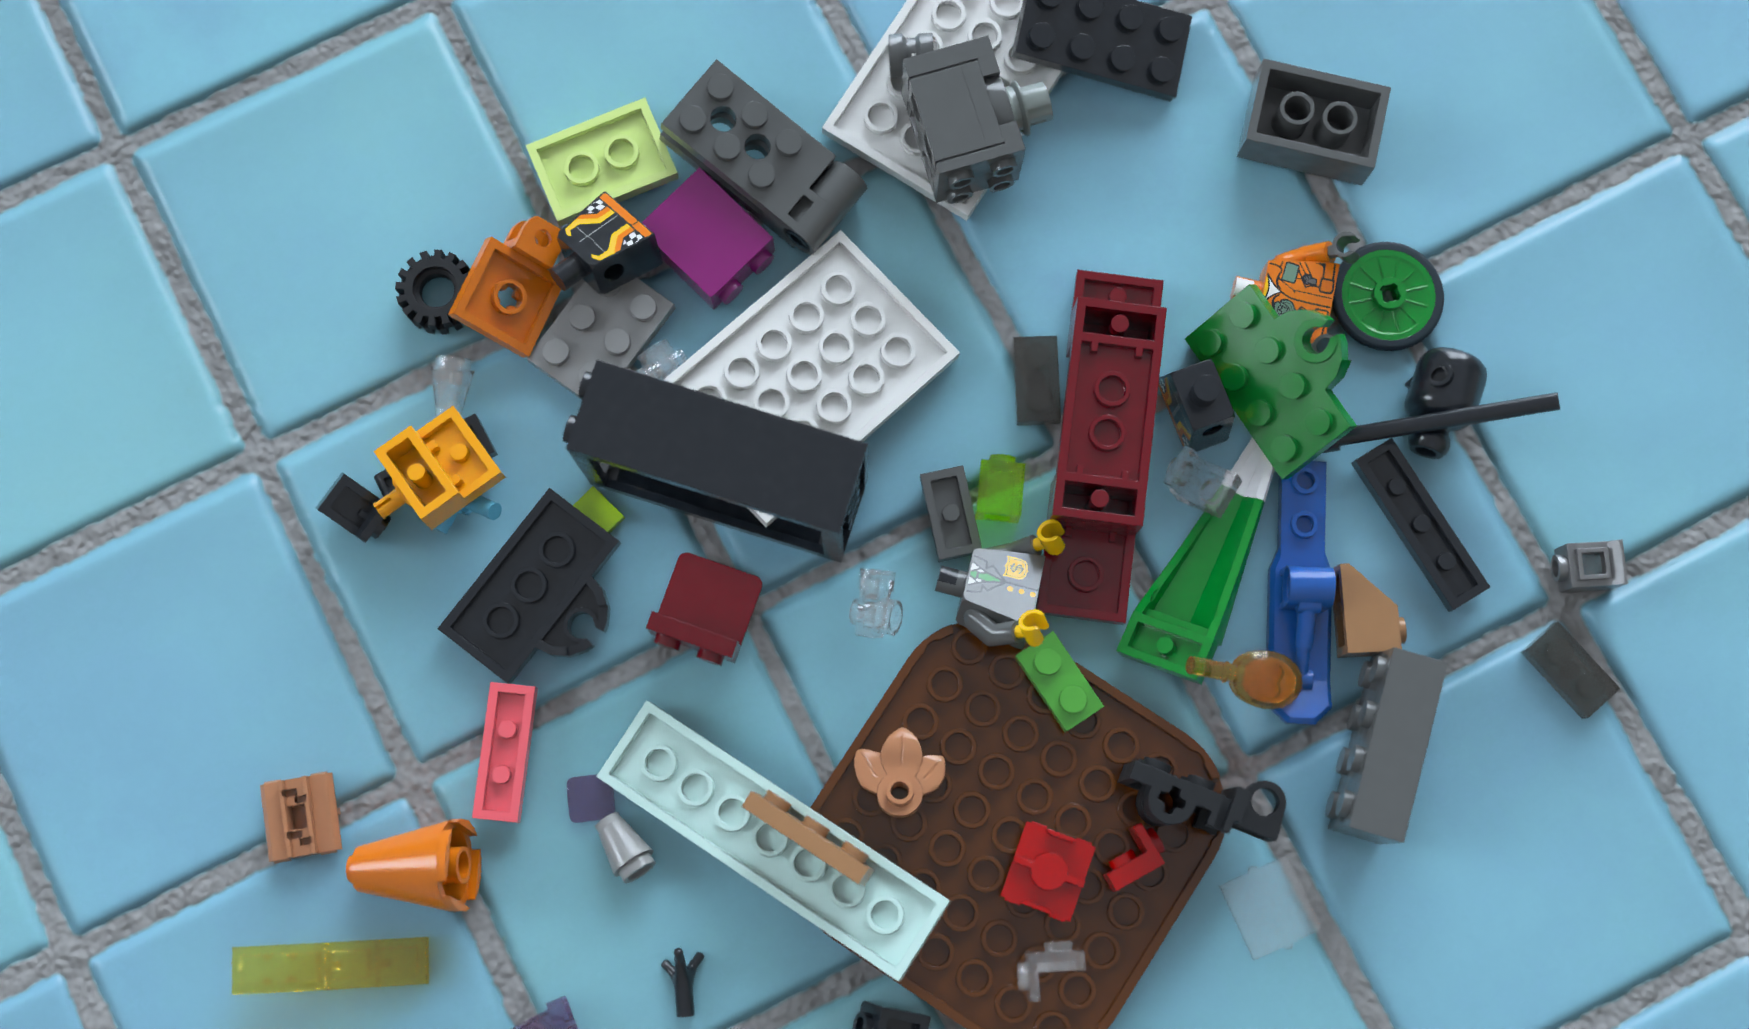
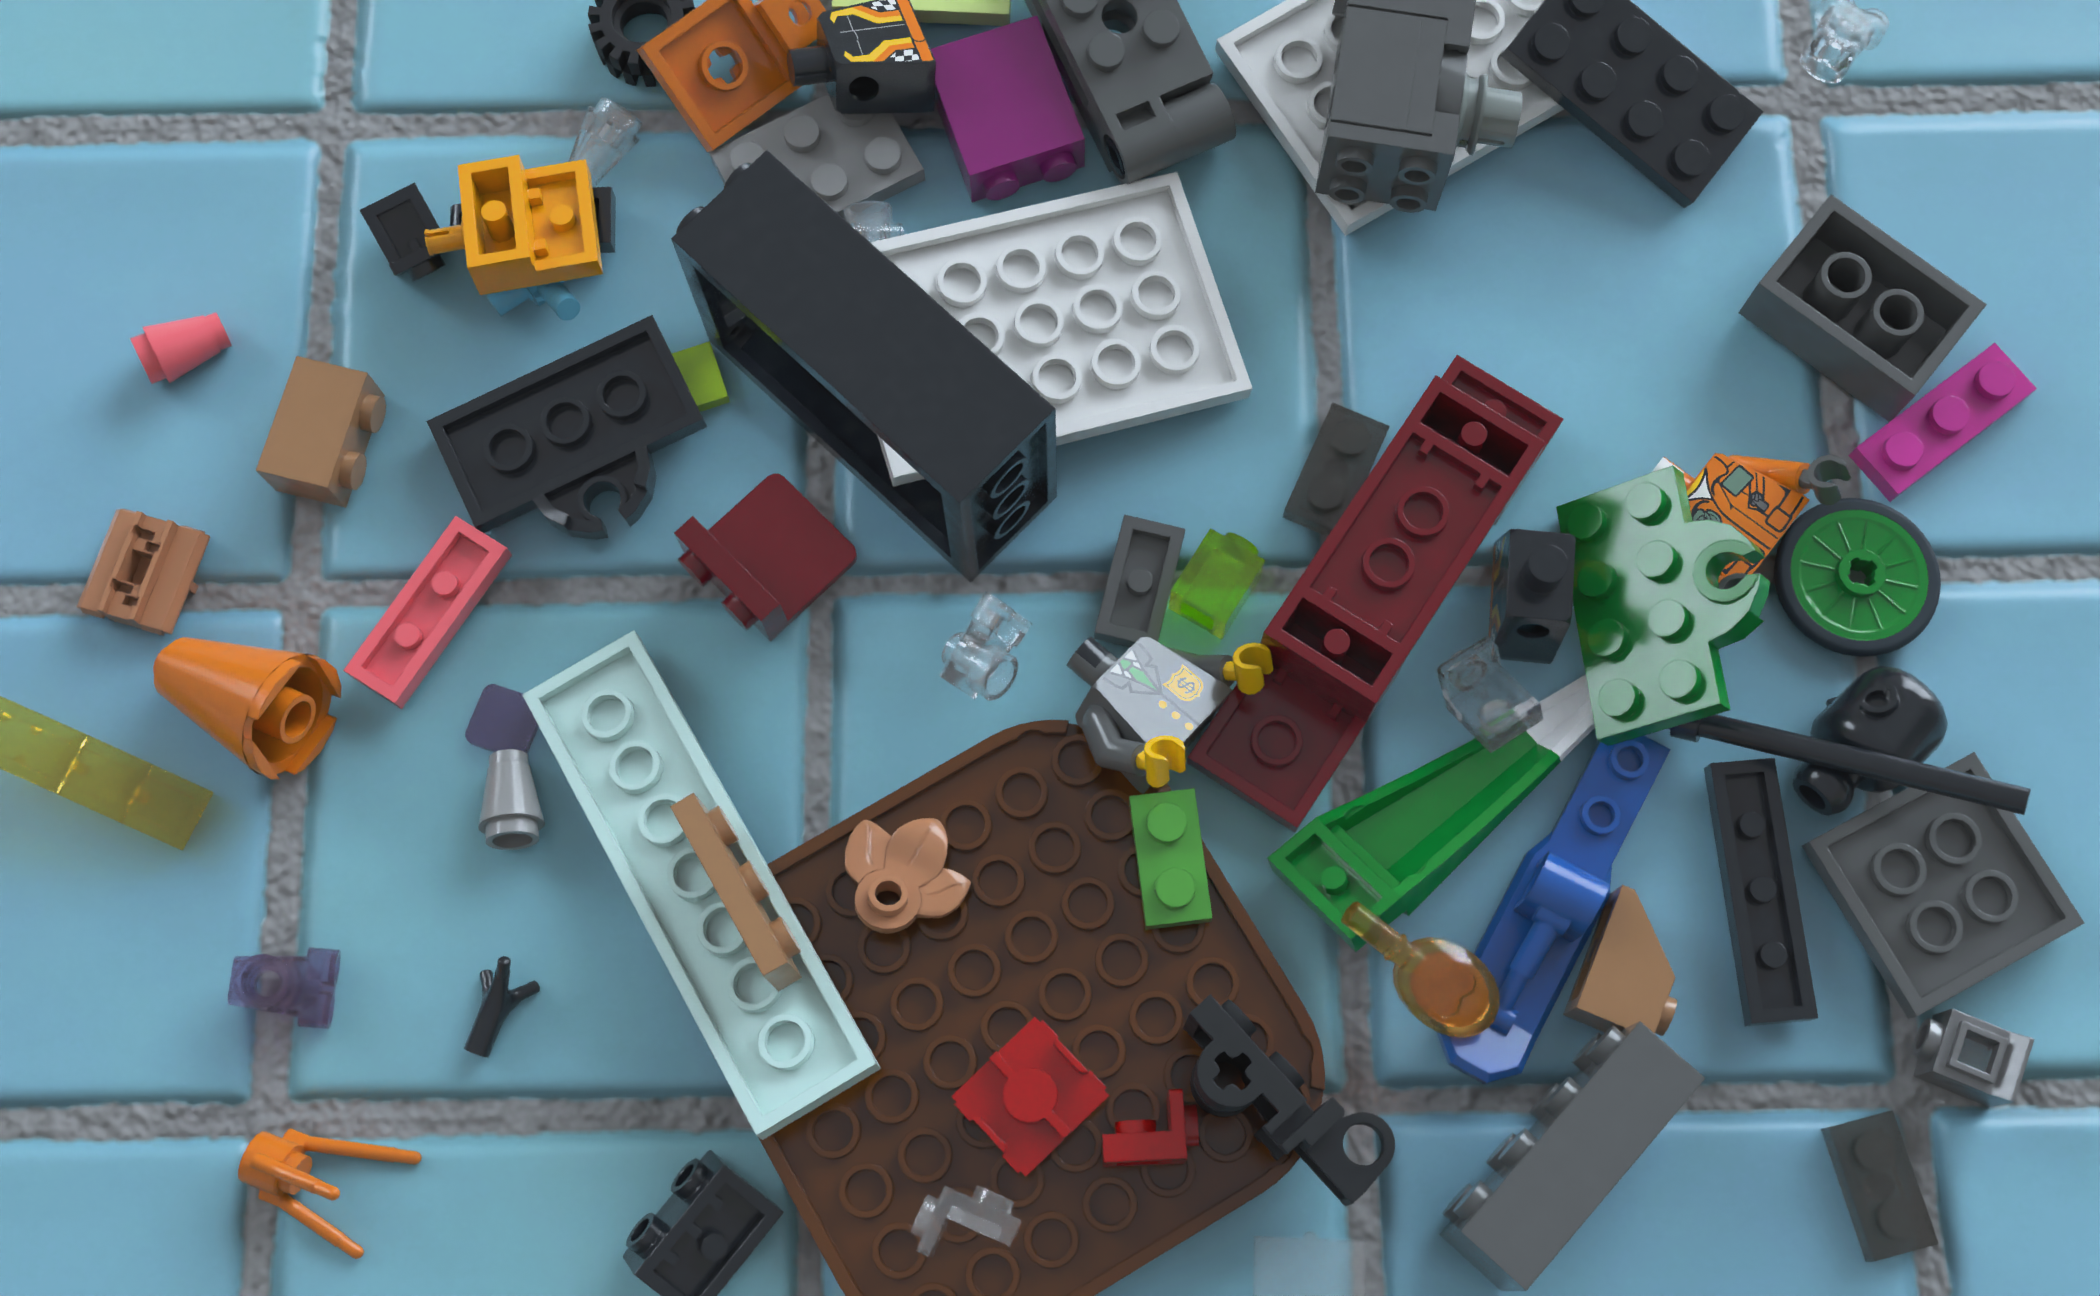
camera: 30 degrees right, 5 degrees down
none -> coral cone [130,312,232,384]
none -> medium nougat brick [256,356,386,508]
none -> dark grey plate [1802,752,2084,1019]
none -> dark pink plate [1848,343,2037,502]

